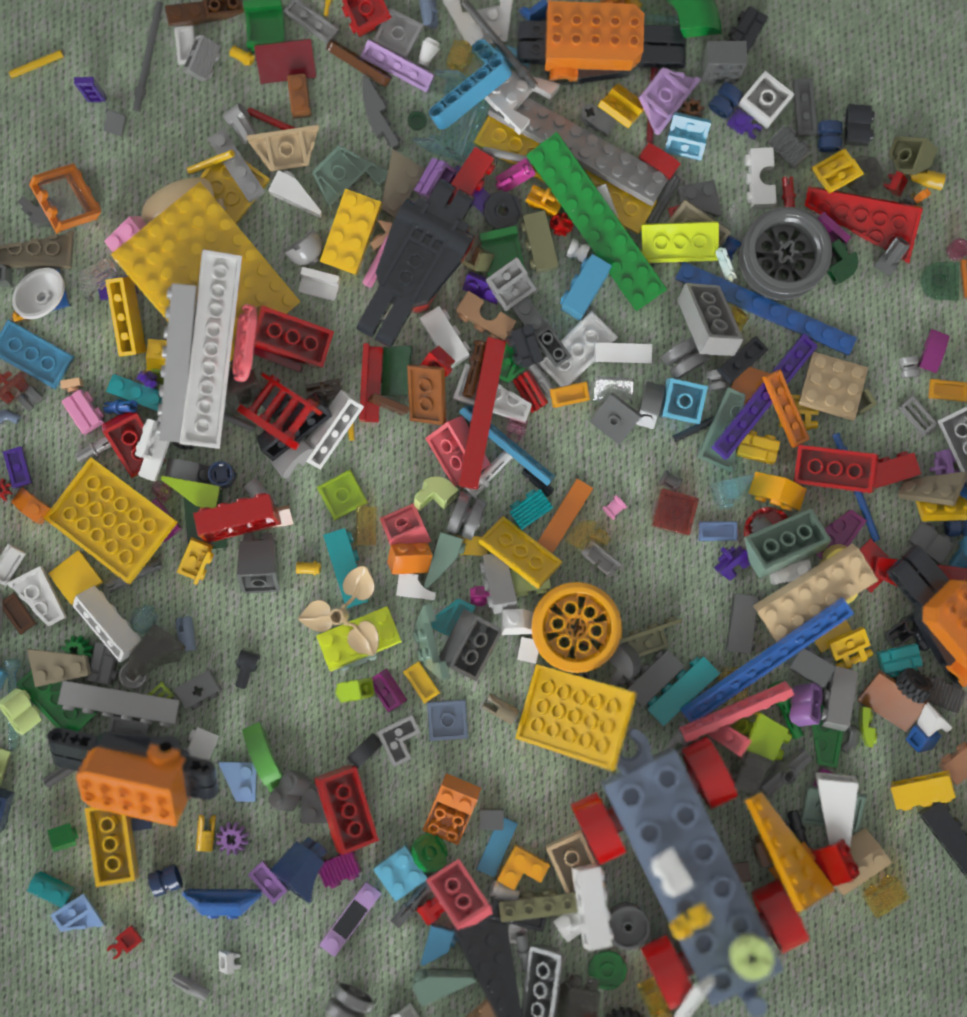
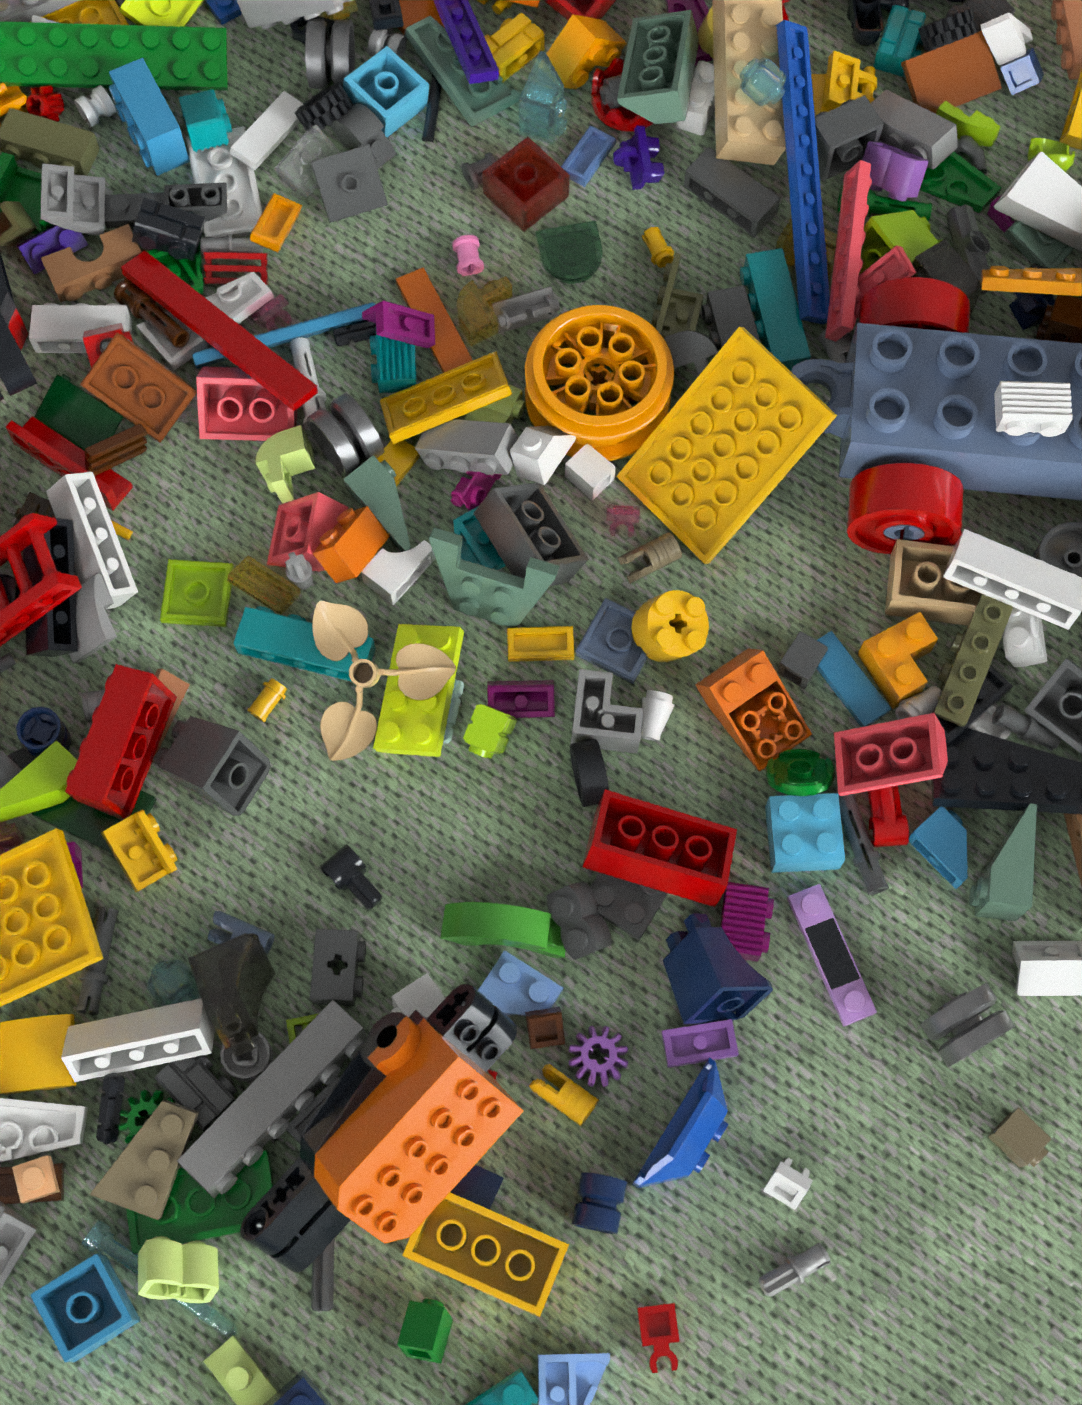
camera: 55 degrees left, 15 degrees down
none -> light nougat plate [12,1155,60,1204]
none -> black axle [96,1073,125,1144]
none -> teal brick [178,89,232,152]
none -> light grey axle [285,552,313,590]
none -> black tyre [294,83,353,135]
none -> magenta panel [362,300,435,349]
none -> reddish brown tile [525,1007,565,1049]
none -> clear green tile [536,220,603,284]
none -> clear pink tile [606,504,640,538]
none -> yellow brick [631,590,709,662]
none -> white cone [641,690,675,742]
none -> yellow pin [642,227,674,268]
none -> clear light blue head [739,57,786,106]
none -> lime hair [1027,137,1075,172]

